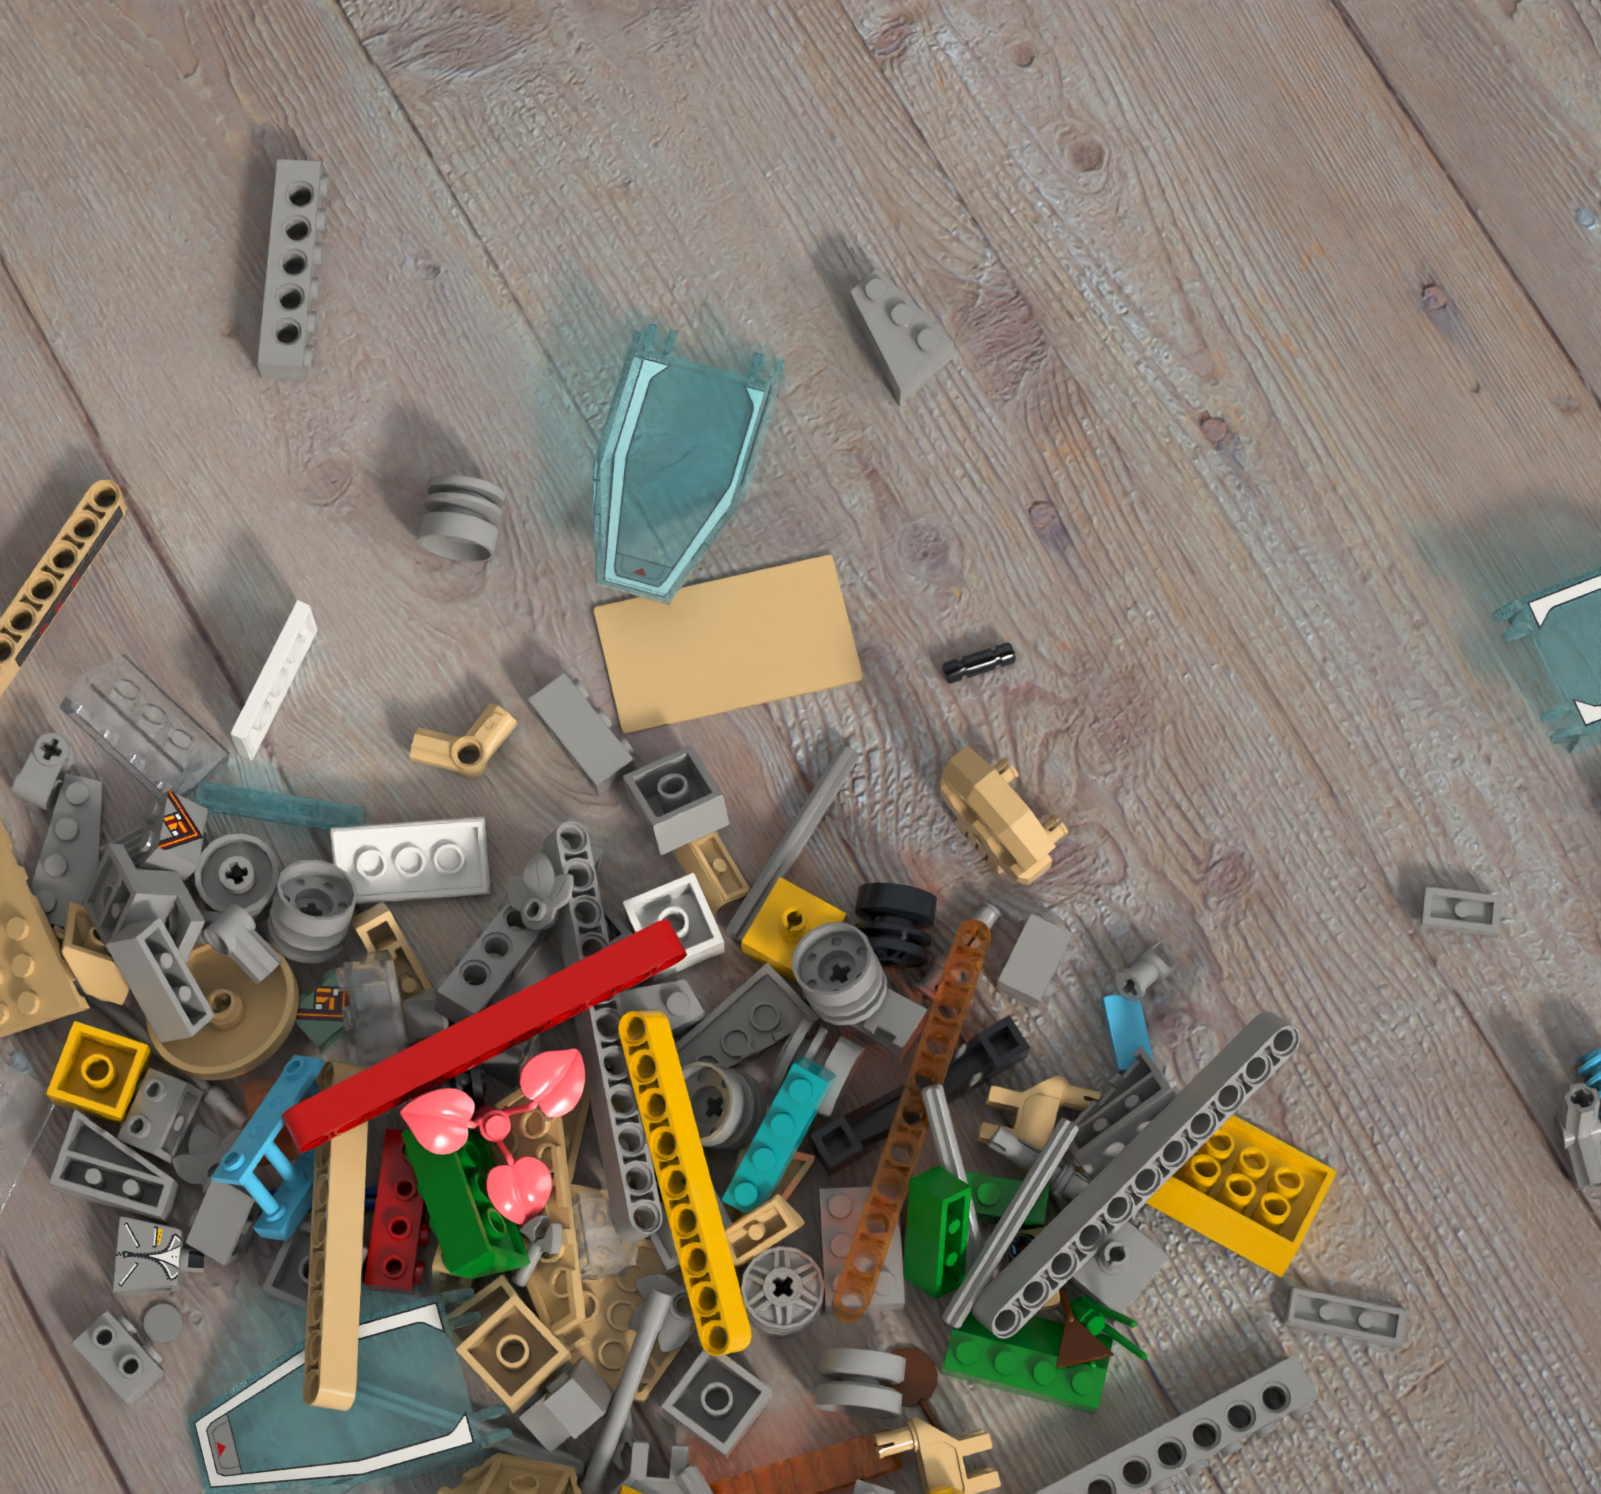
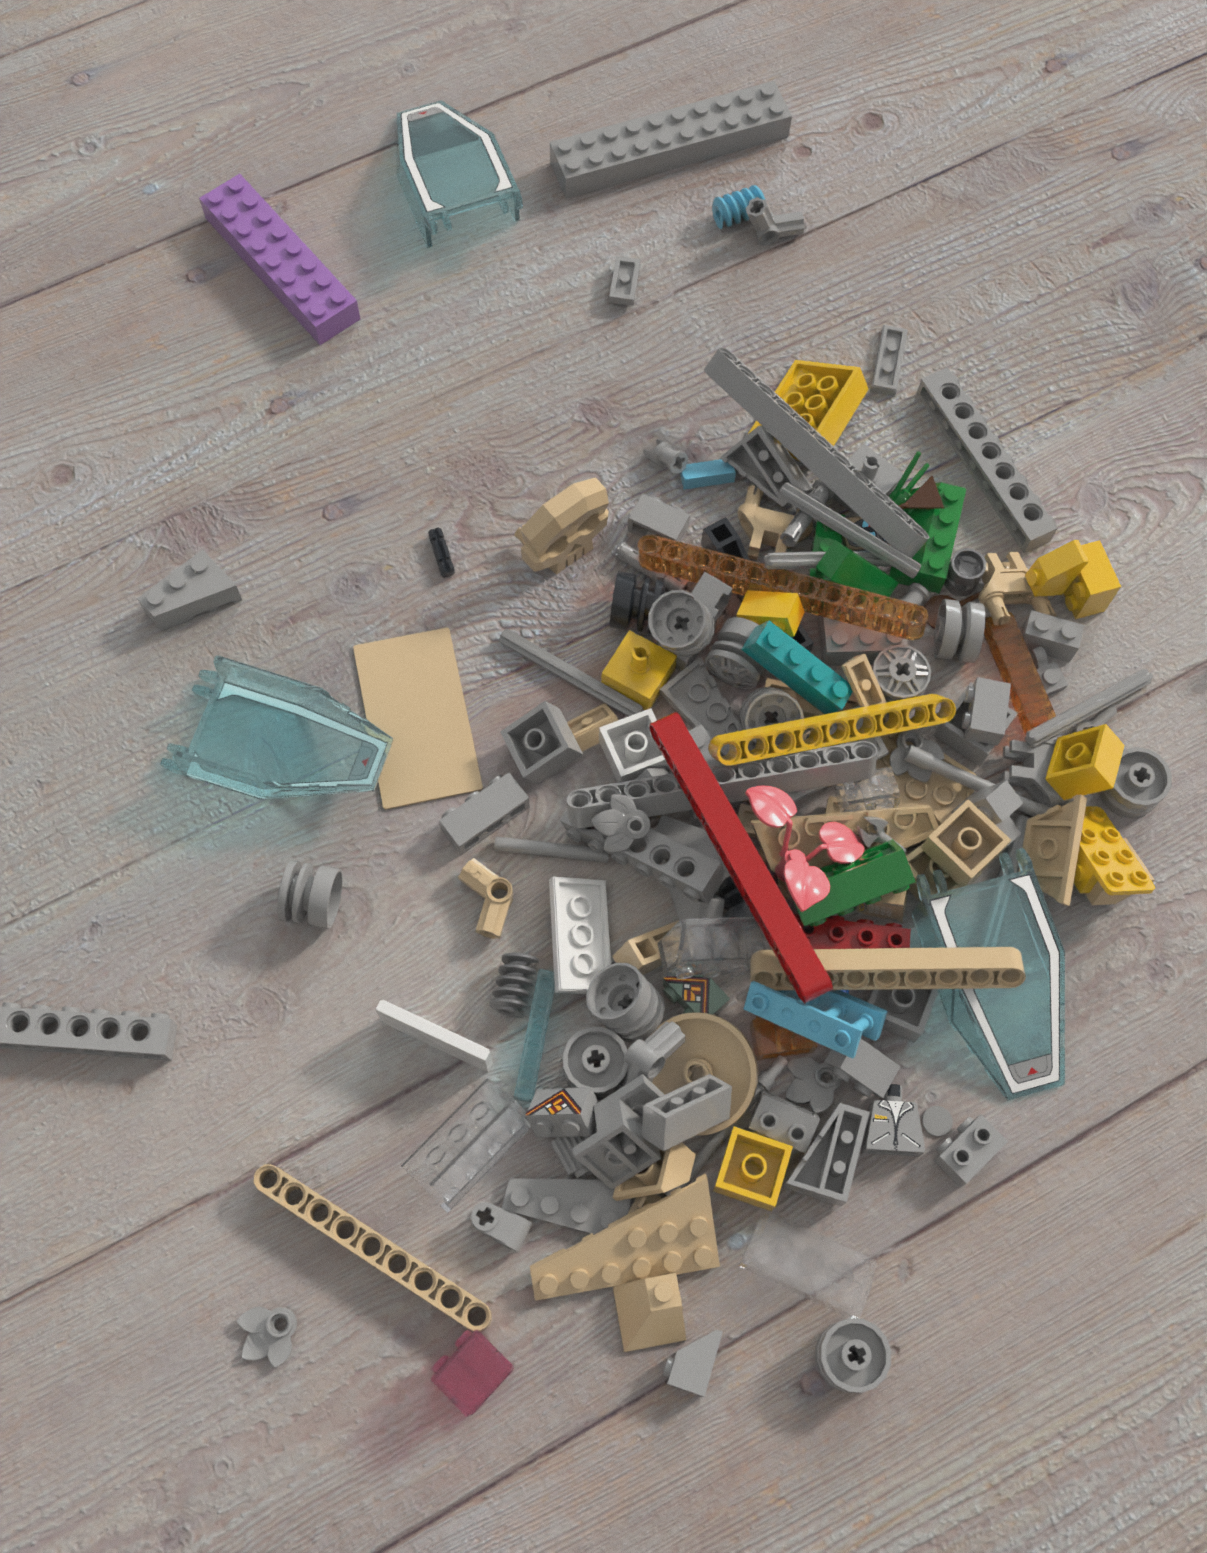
camera: 90 degrees left, 5 degrees down
none -> medium lavender brick [199,174,360,345]
none -> flat silver piece [489,952,539,1018]
none -> light grey piece [494,836,609,863]
none -> yellow brick [736,590,805,637]
none -> light grey bush [897,583,930,619]
none -> flat silver wheel [944,548,986,597]
none -> light grey brick [961,677,1011,746]

